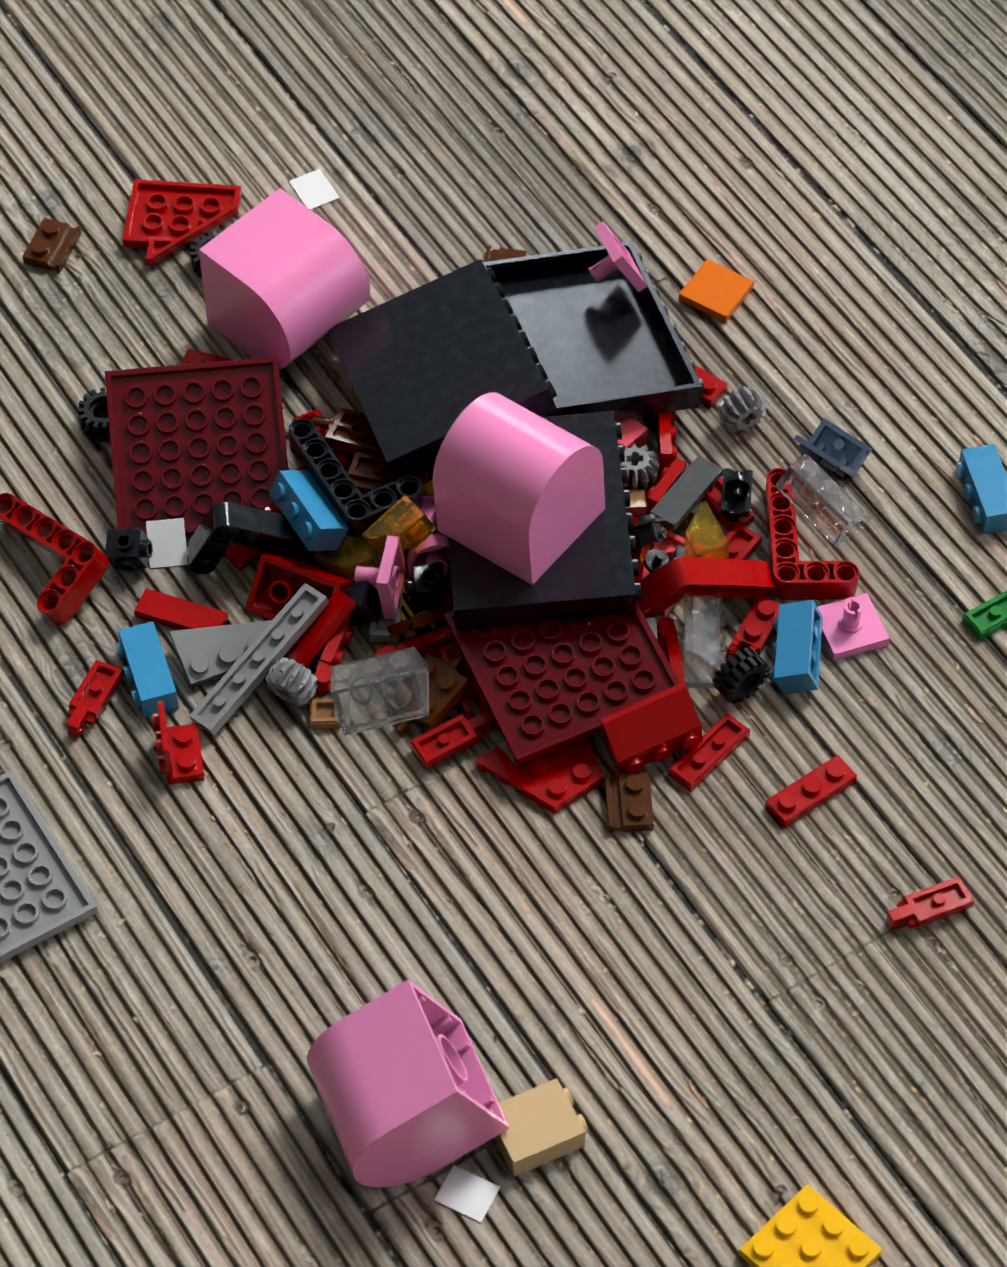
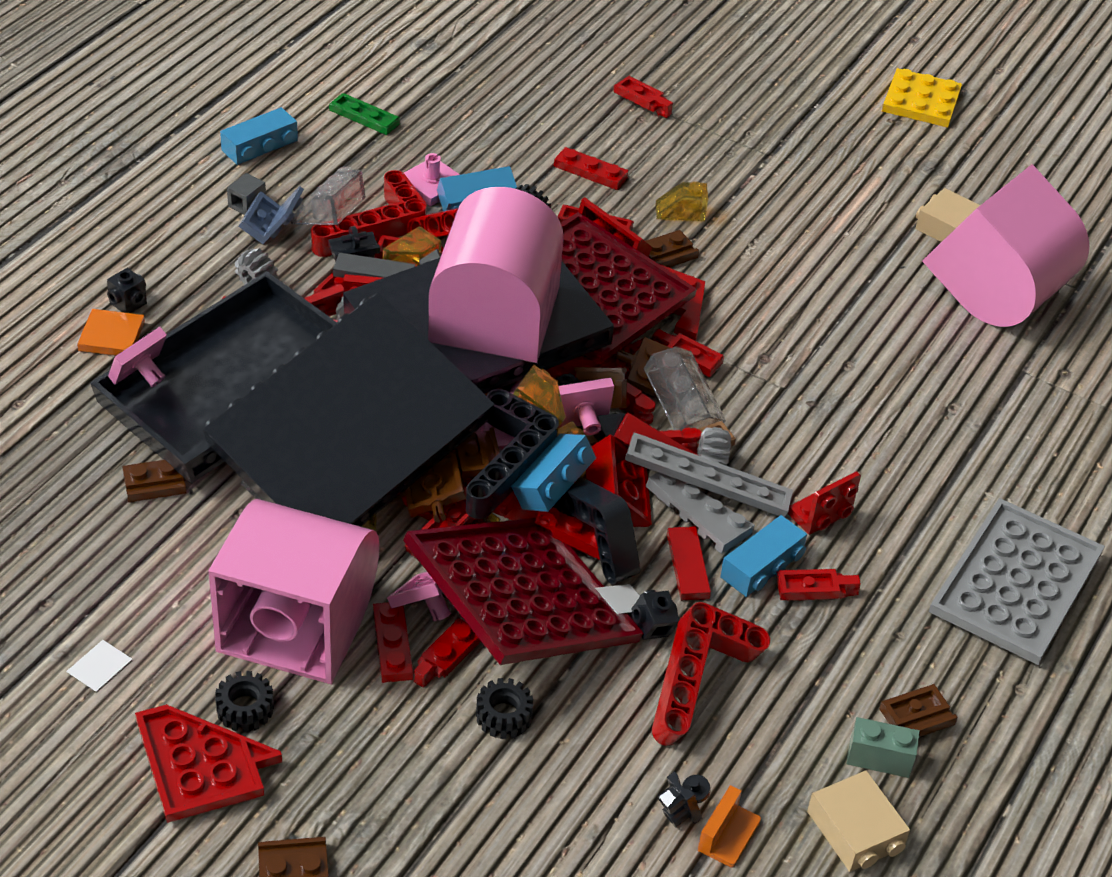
camera: 120 degrees left, 10 degrees down
none -> black brick [107,267,147,313]
none -> dark grey brick [227,173,266,215]
none -> clear yellow slope [655,182,708,221]

